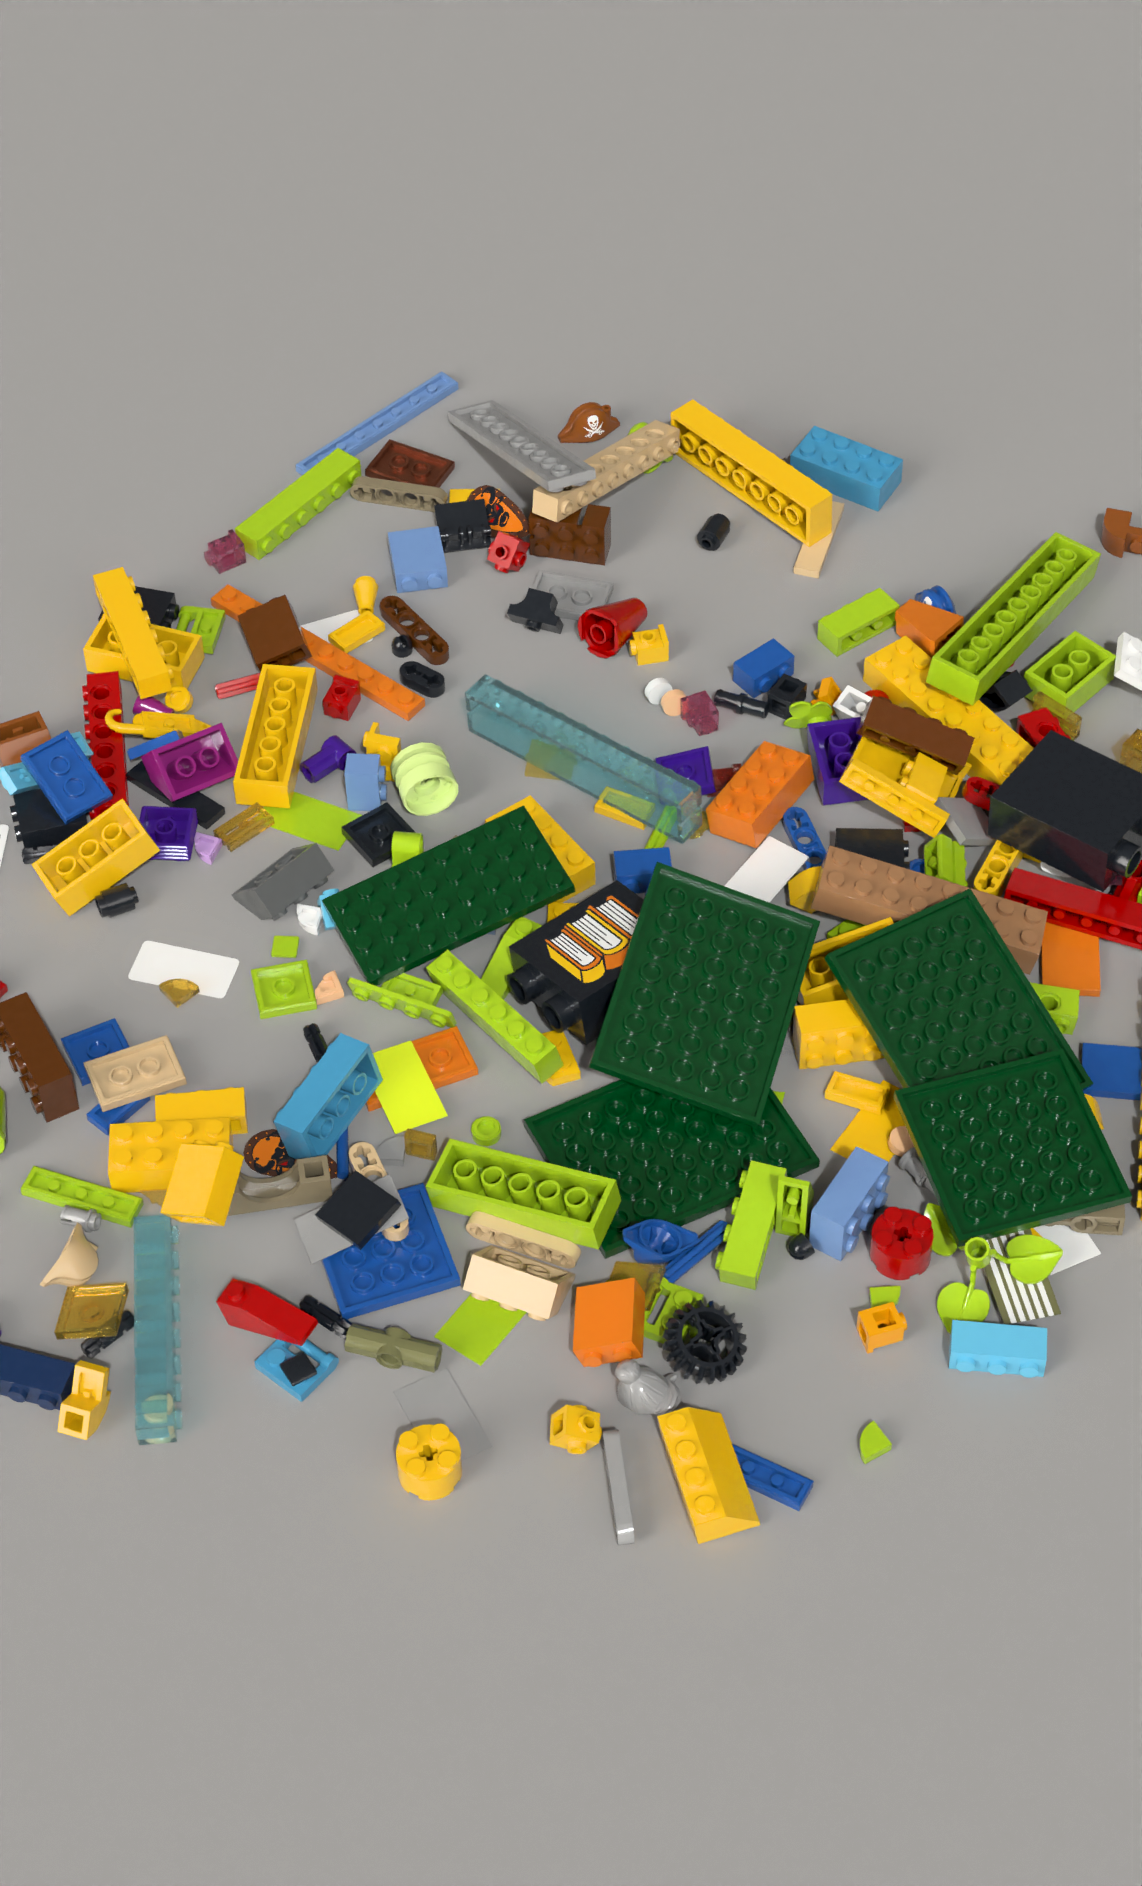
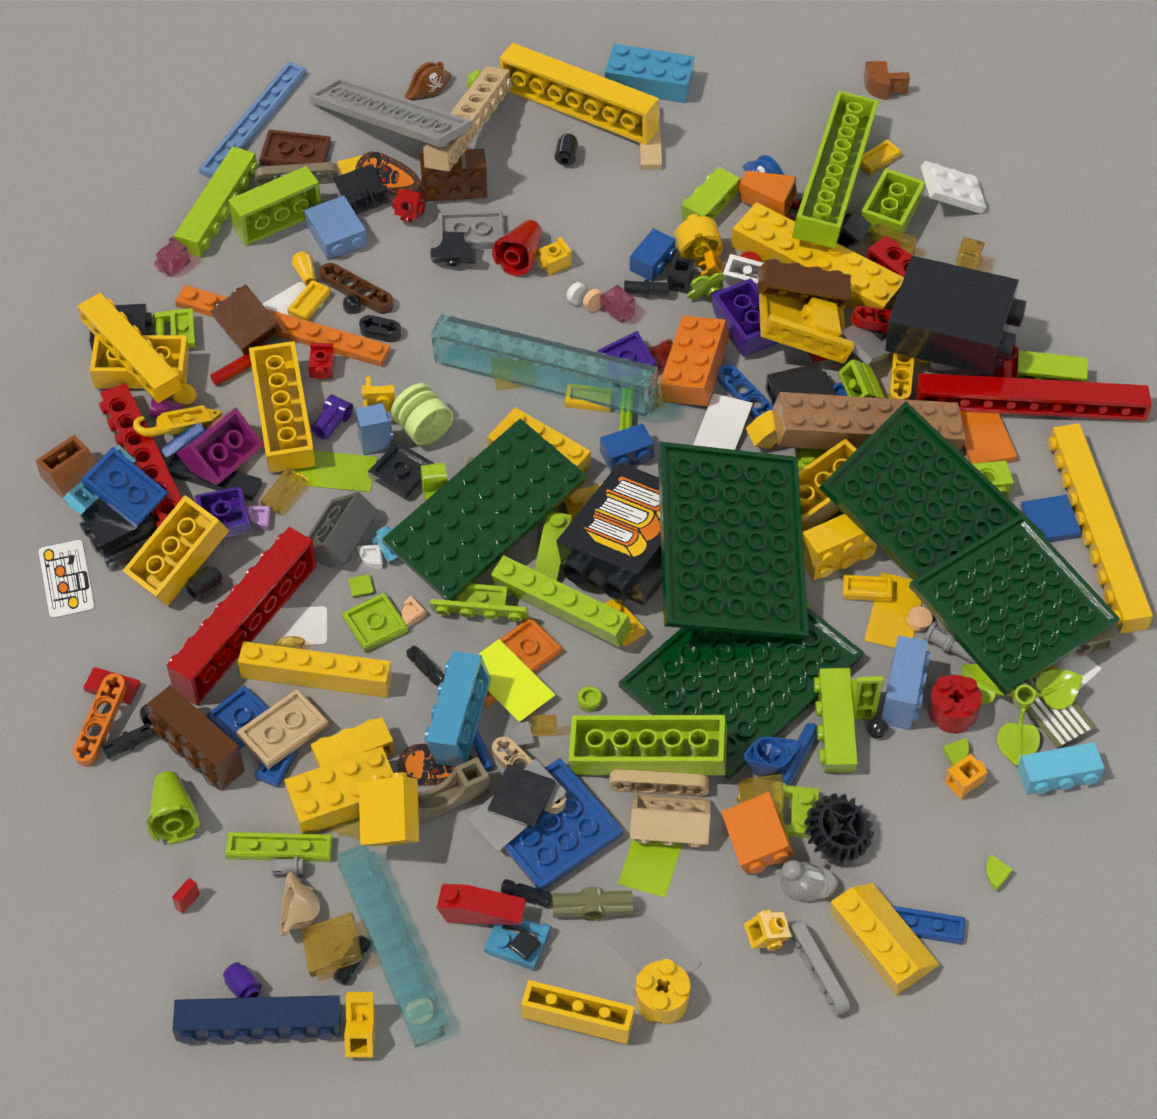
camera: 20 degrees left, 5 degrees up
none -> red brick [167,527,317,706]
none -> lime brick [228,166,321,246]
none -> yellow brick [238,641,392,698]
none -> yellow brick [521,980,635,1044]
none -> yellow brick [674,214,723,266]
none -> yellow tile [860,139,902,176]

